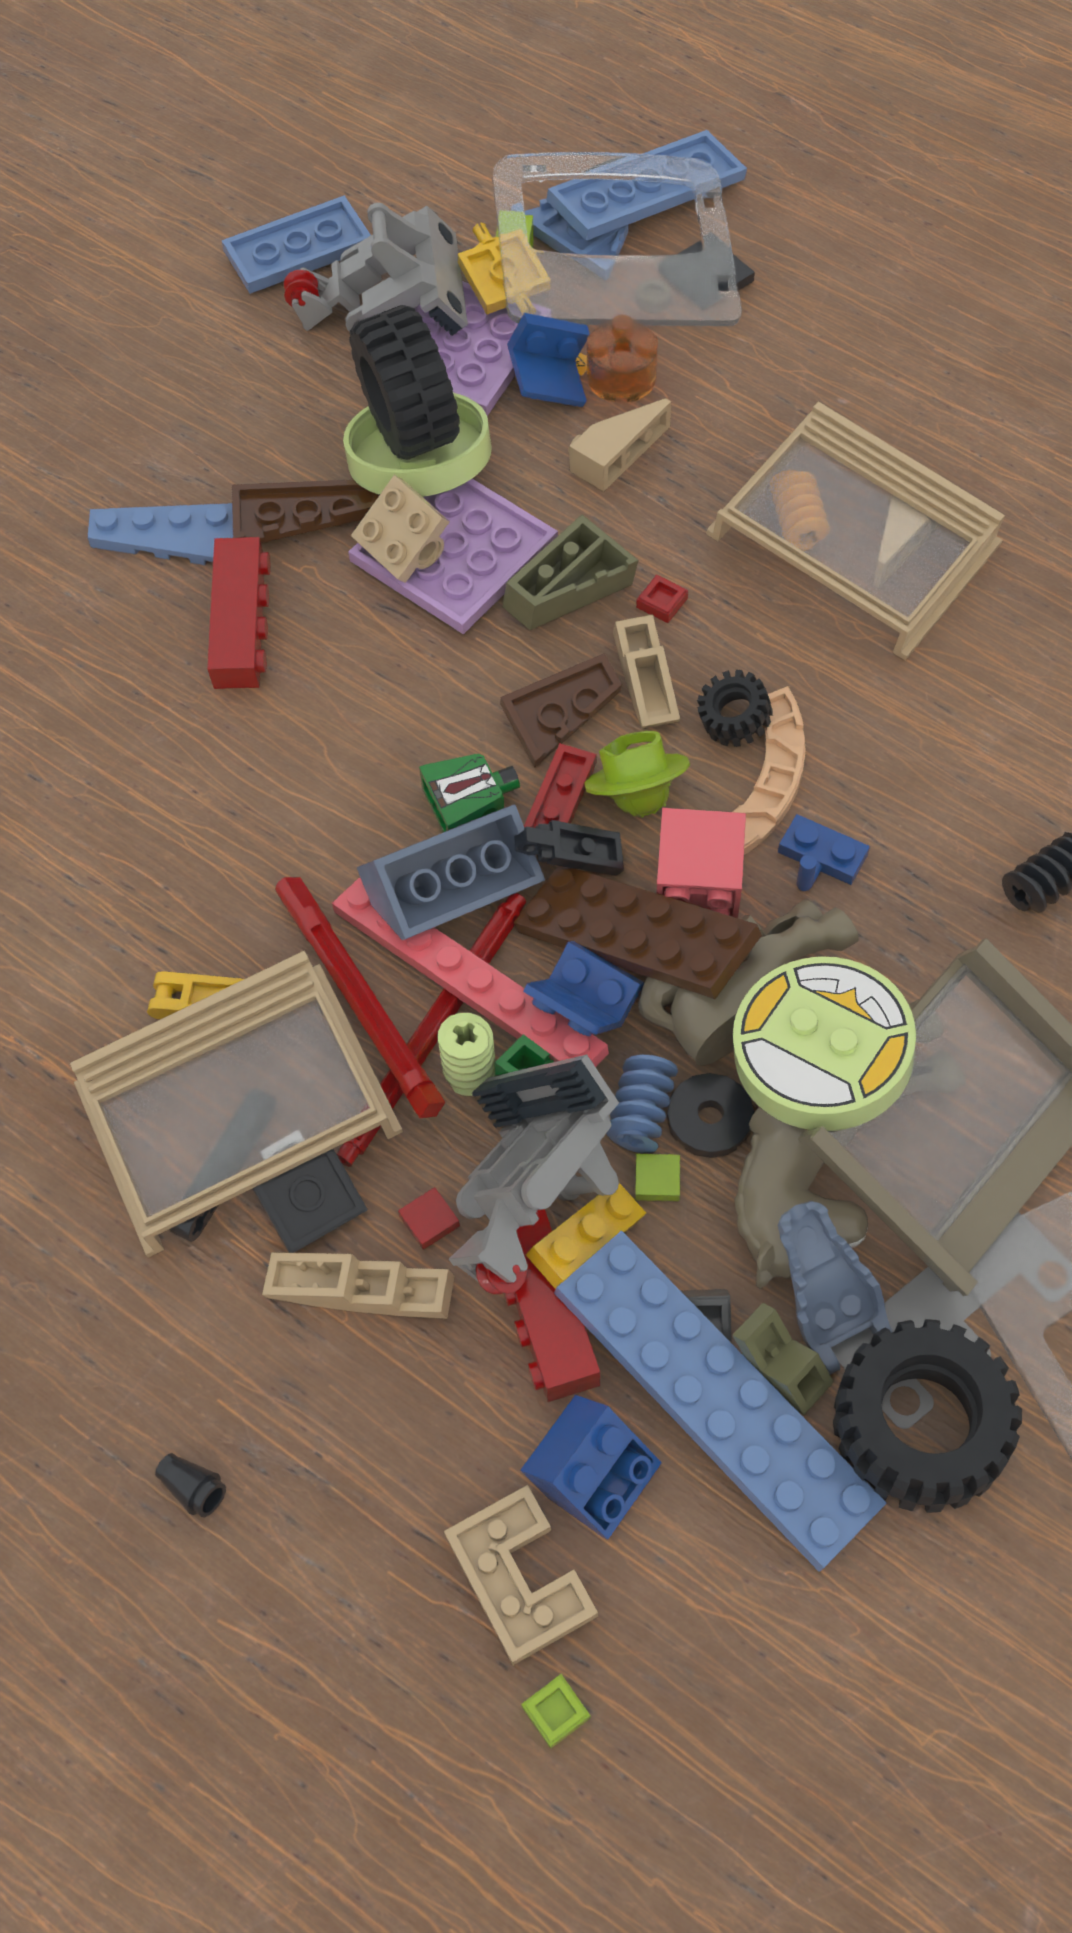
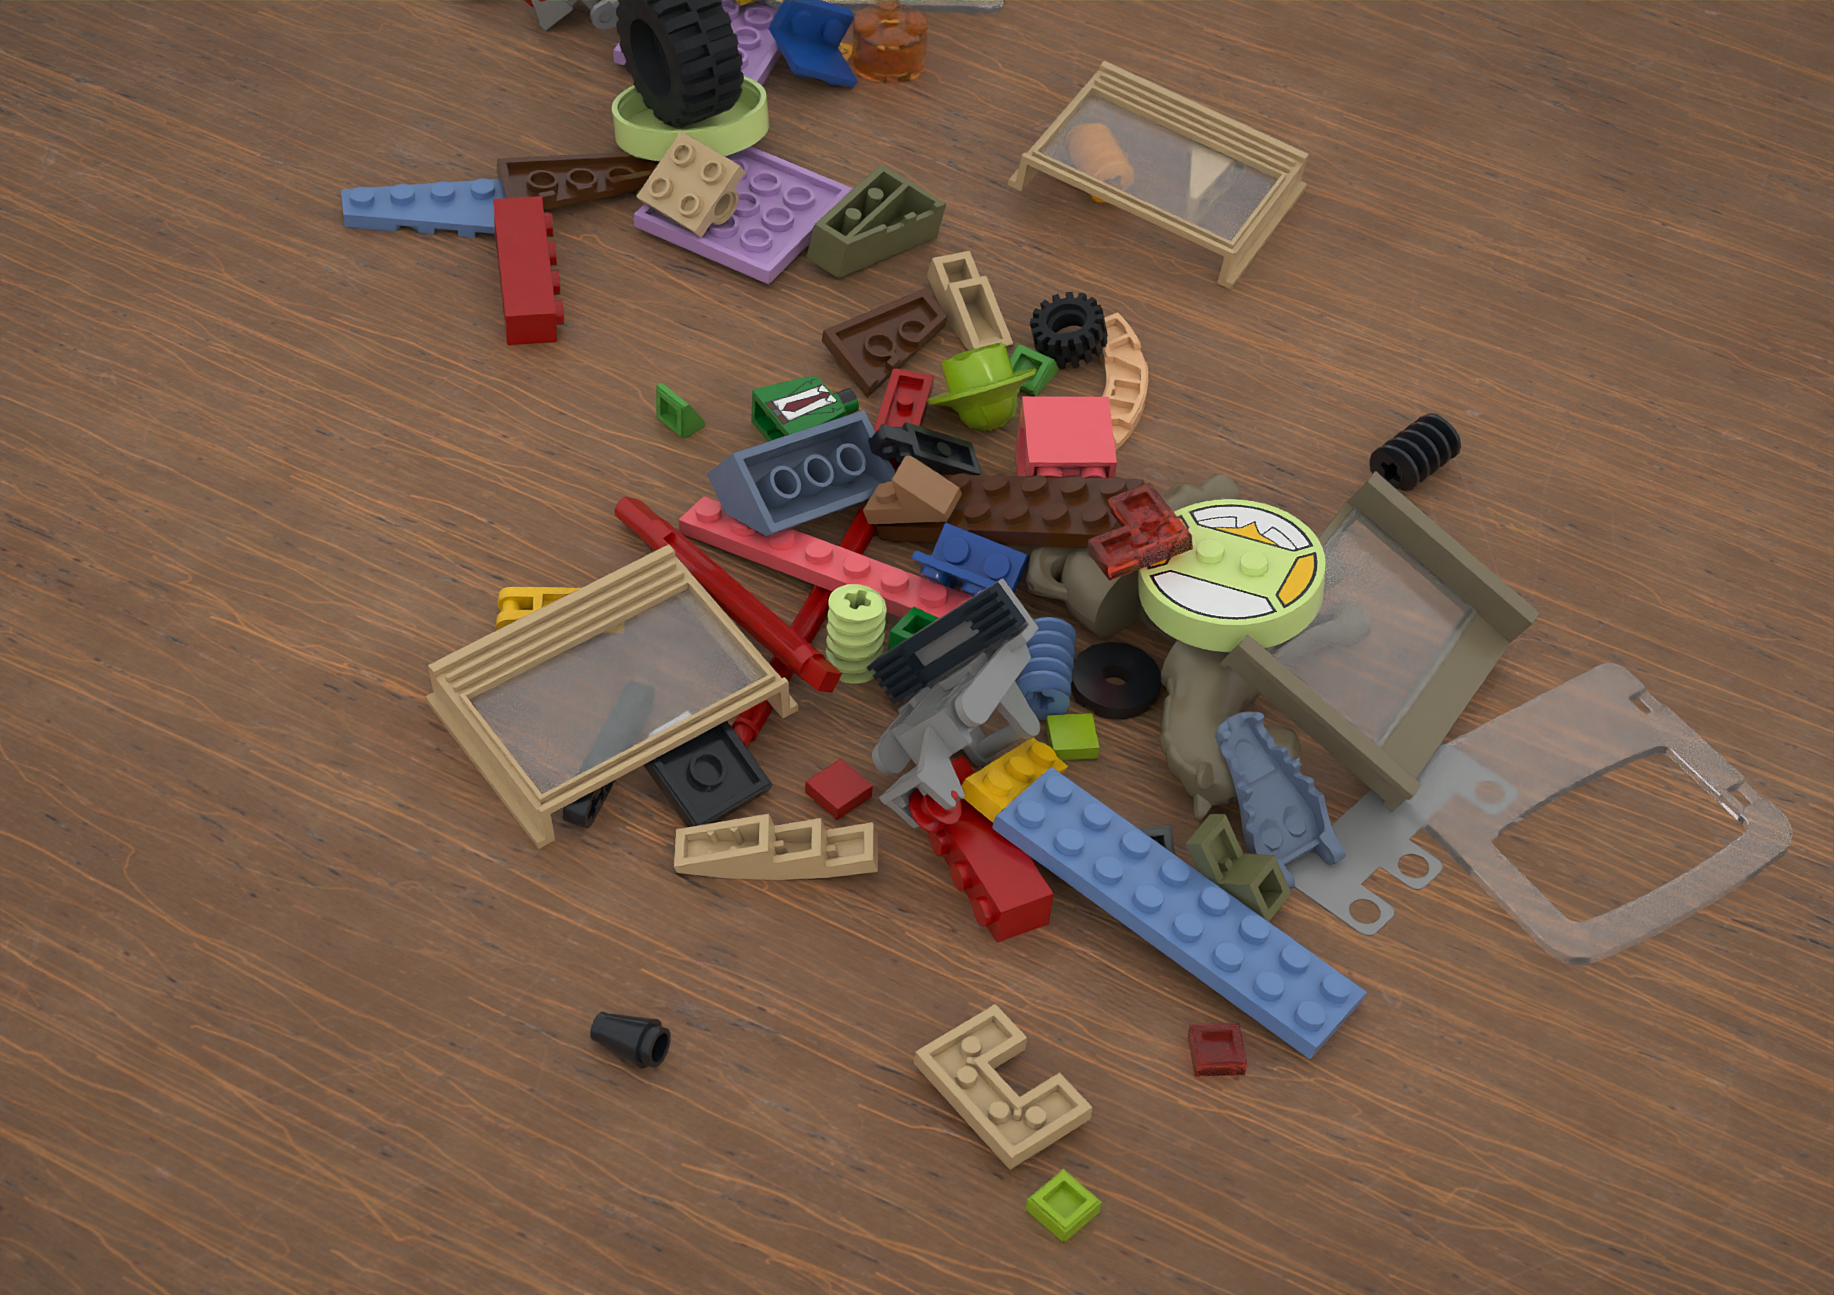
camera: 15 degrees left, 15 degrees down
blue slope [520,1395,662,1540] -> none
tan slope [569,398,671,492] -> none
red tile [636,574,688,623] -> none
blue plate [778,814,870,891] -> none
black tyre [833,1319,1022,1513] -> none
none -> bright green slope [656,383,705,439]
none -> medium nougat slope [863,455,962,524]
none -> bright green slope [1010,344,1059,396]
none -> clear red plate [1088,483,1193,581]
none -> clear red tile [1188,1023,1247,1077]

